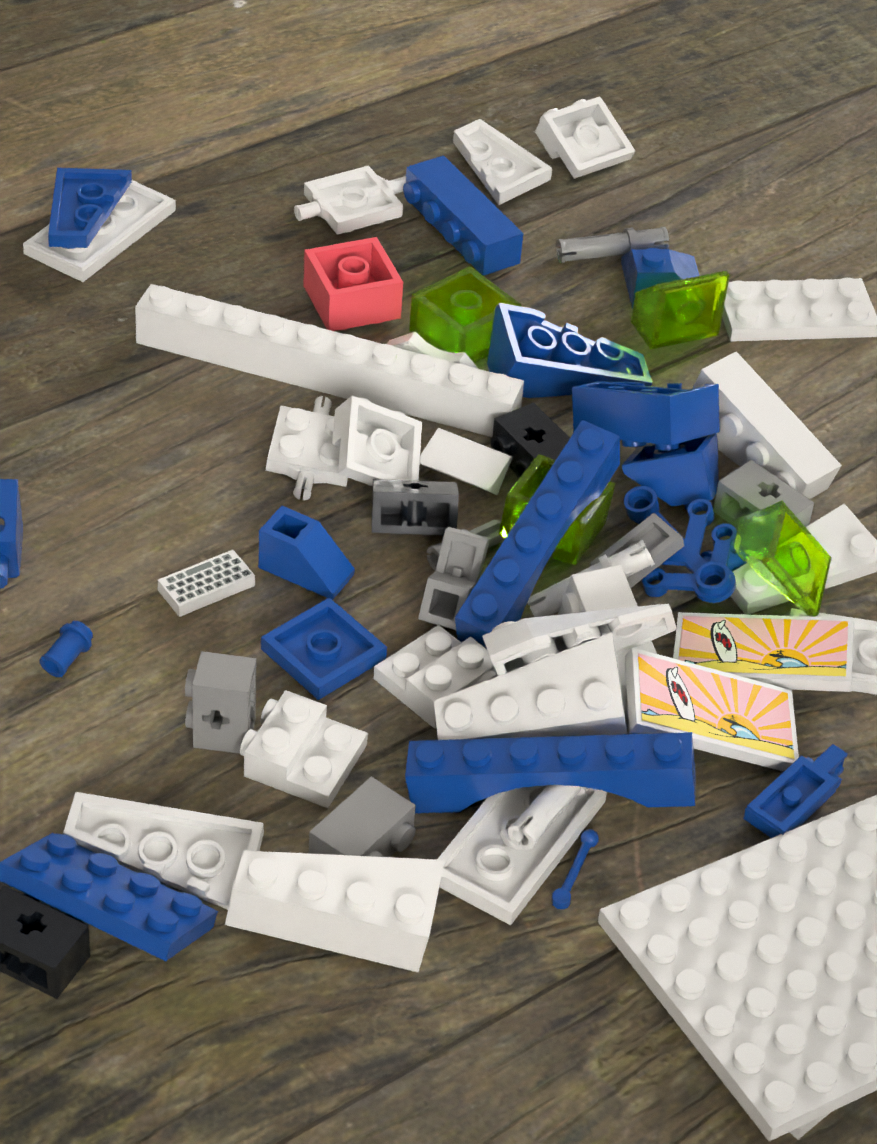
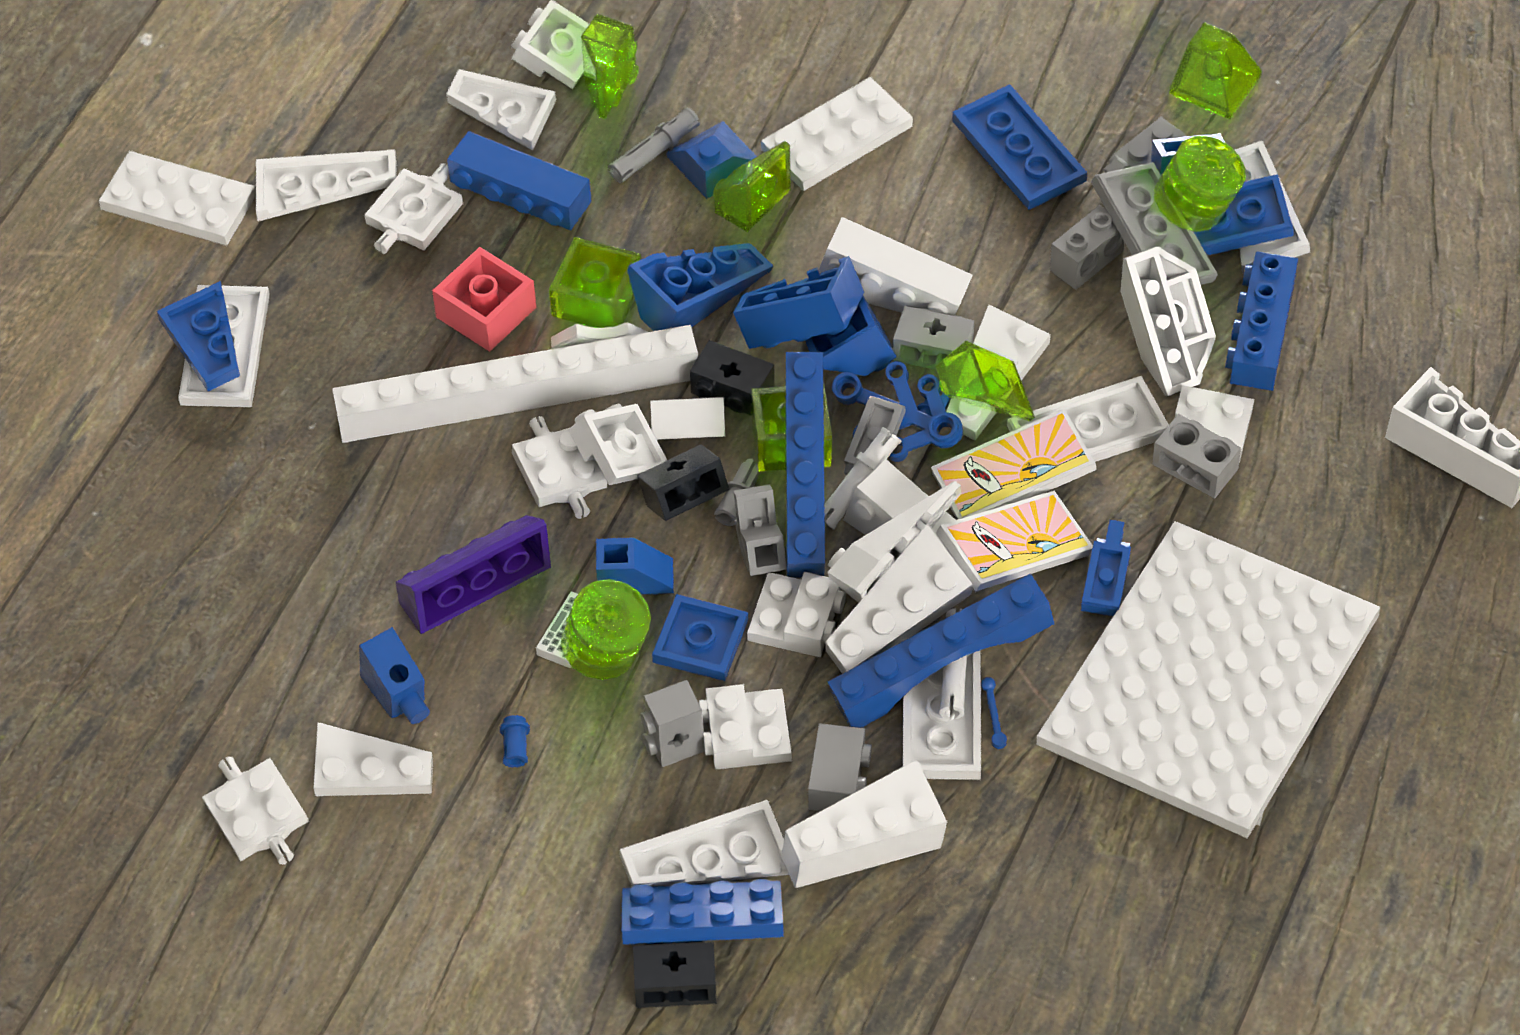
camera: 25 degrees left, 10 degrees up
none -> white plate [99,151,256,246]
none -> white wing [256,150,397,221]
none -> dark purple slope [396,515,551,634]
none -> clear neon green wheel [561,579,651,680]
none -> clear neon green slope [581,13,639,119]

